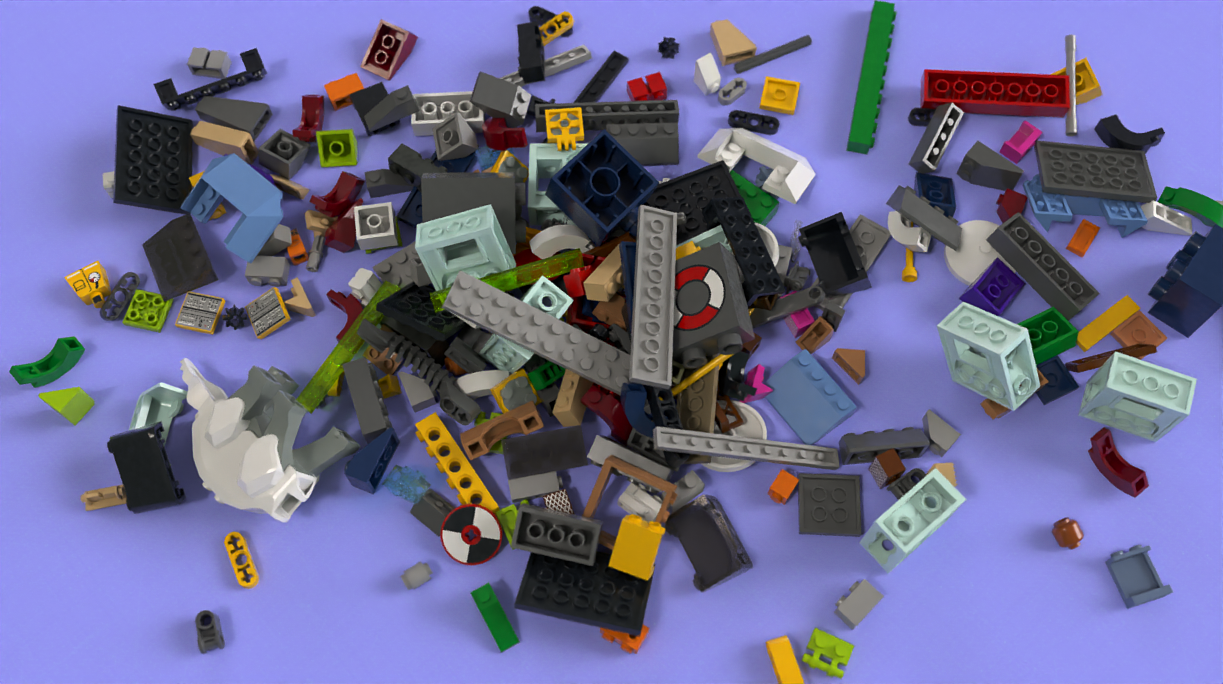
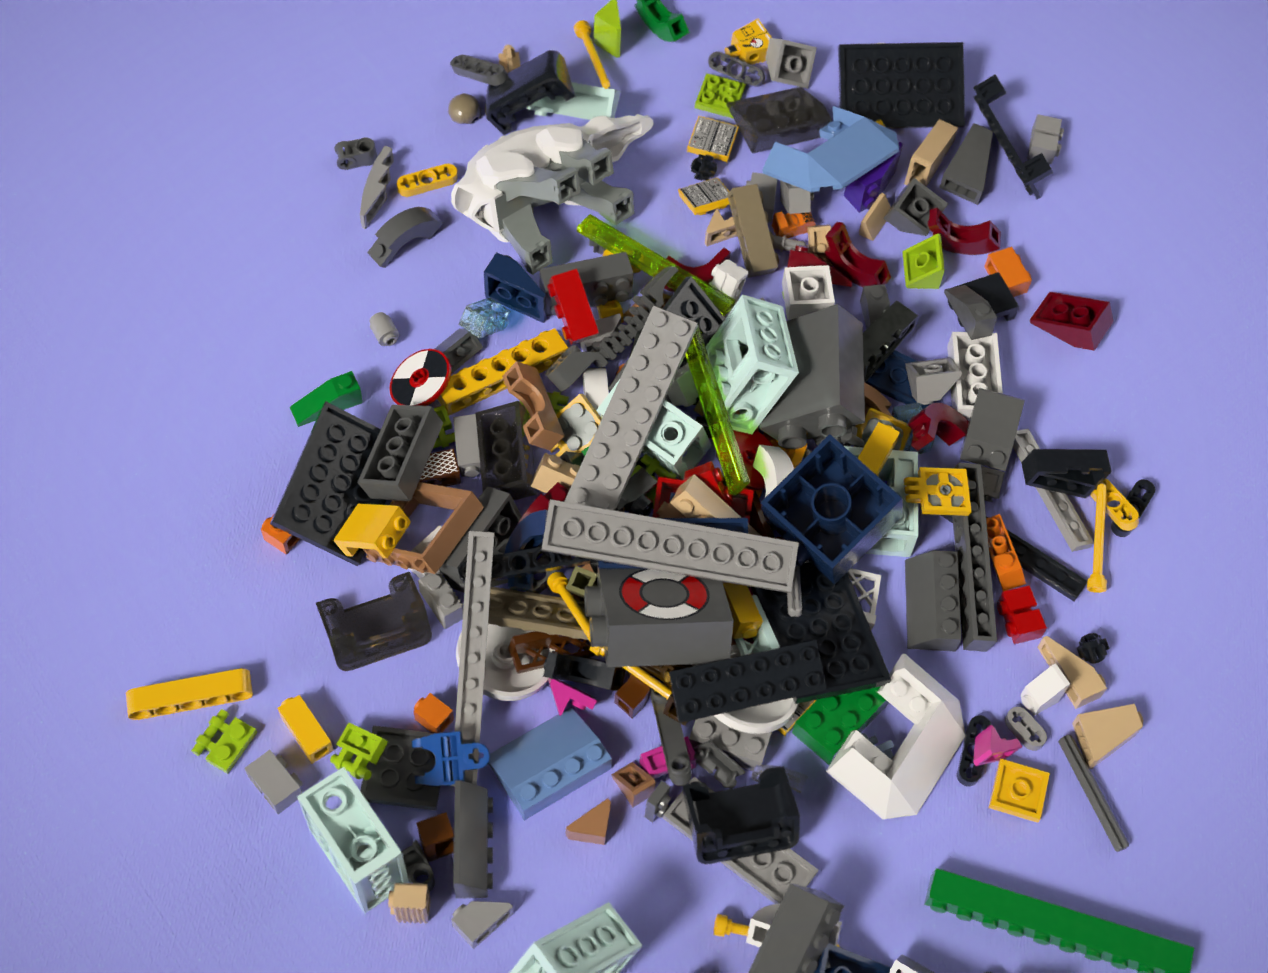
camera: 90 degrees right, 5 degrees down
none -> yellow brick [278,695,334,764]
none -> lime plate [330,722,388,780]
none -> light grey slope [360,146,394,229]
none -> dark grey arch [367,207,443,268]
none -> blue piece [412,731,490,786]
none -> dark tan hair [448,93,481,124]
none -> dark grey beam [450,54,508,86]
none -> red brick [547,269,599,345]
none -> yellow piece [574,20,610,89]
none -> dark tan brick [727,184,779,278]
none -> light grey slope [765,38,817,89]
none -> yellow brick [858,422,900,476]
none -> dark pink slope [973,725,1022,766]
none -> orange slope [986,514,1026,591]
none -> tan slope [1037,636,1107,709]
none -> yellow piece [1087,483,1107,593]

